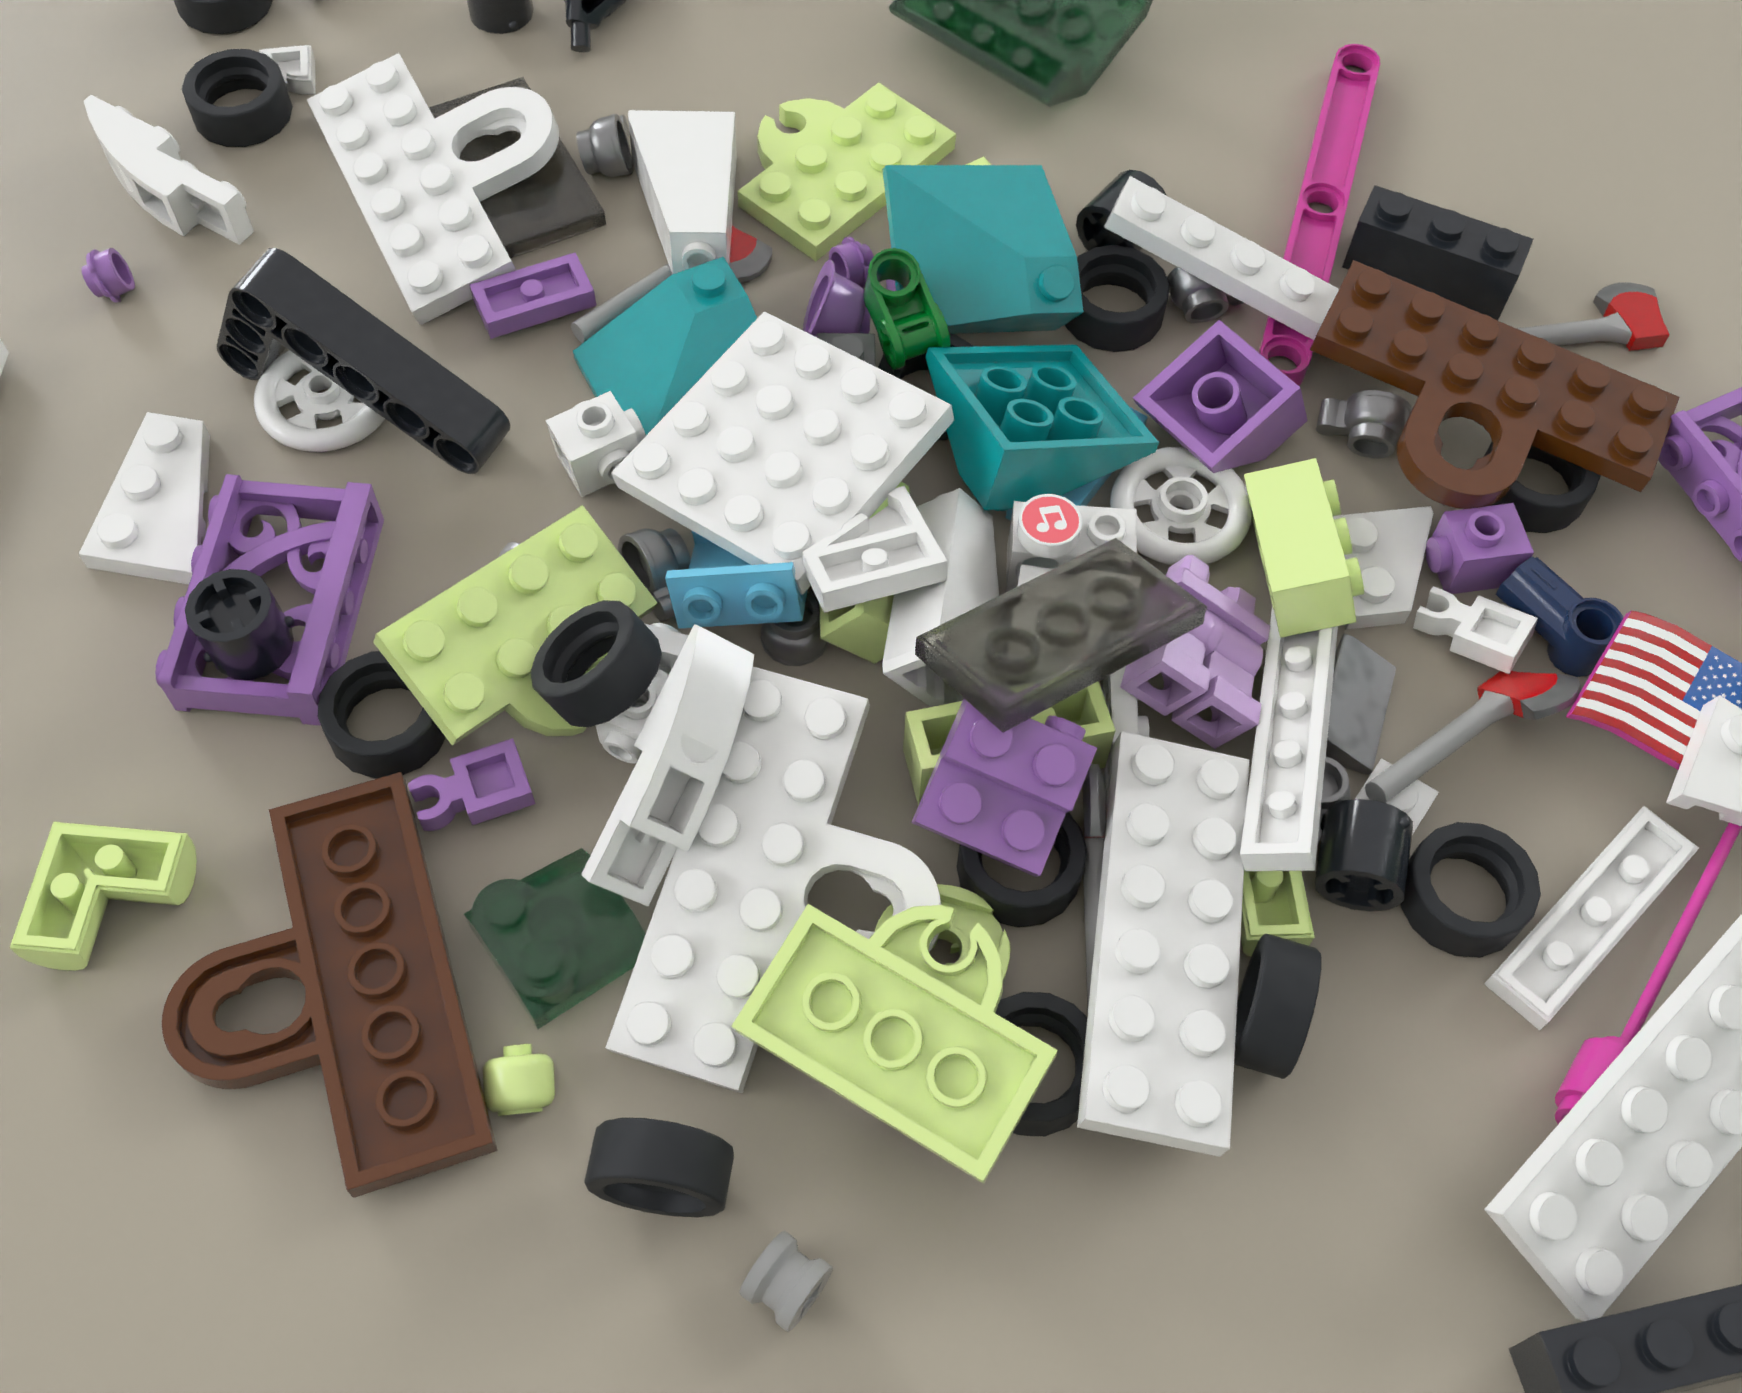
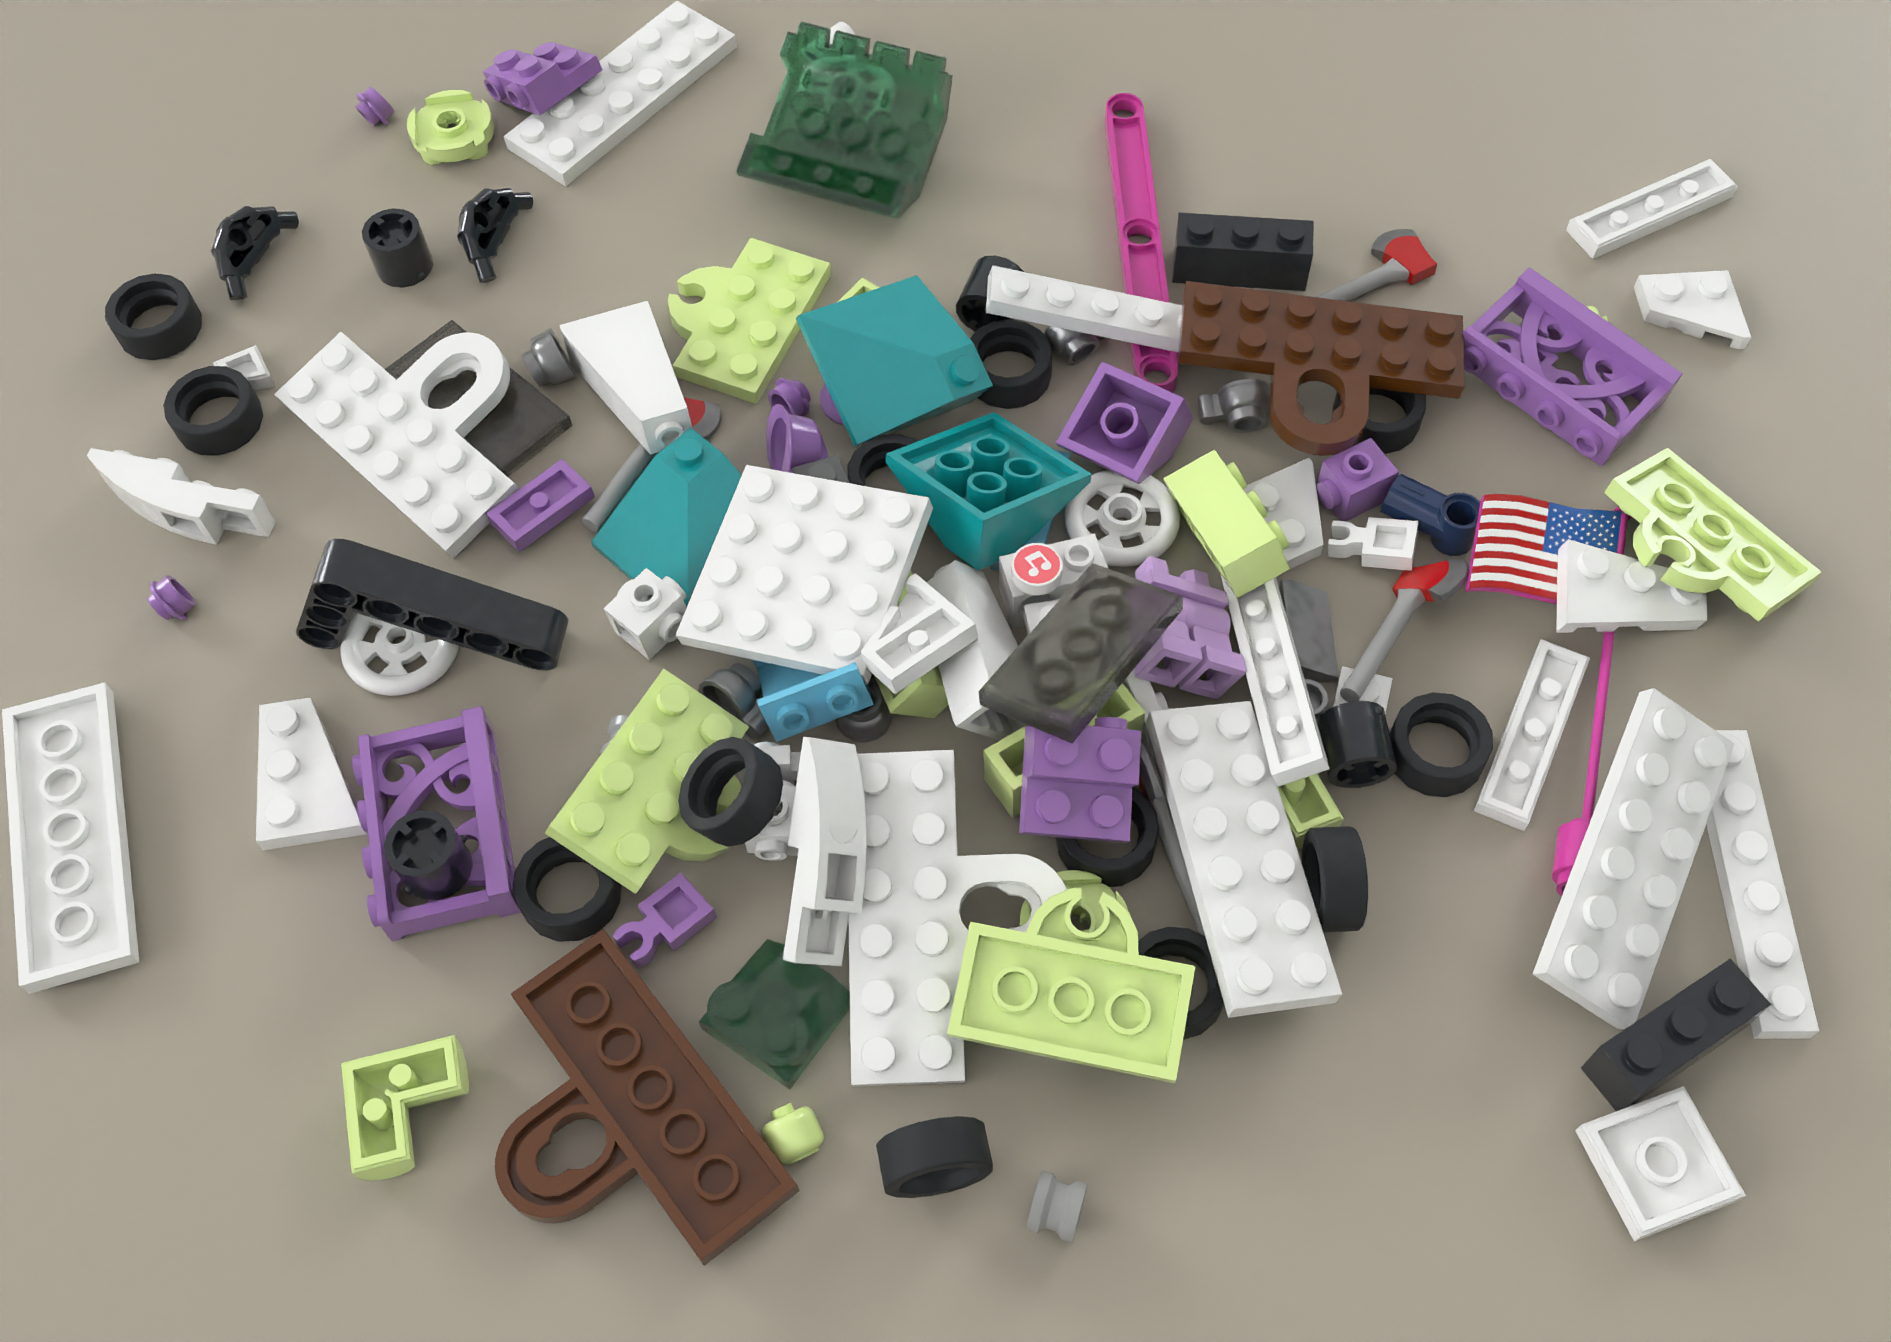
camera: 15 degrees left, 0 degrees up
green piece [863,248,951,370] -> none

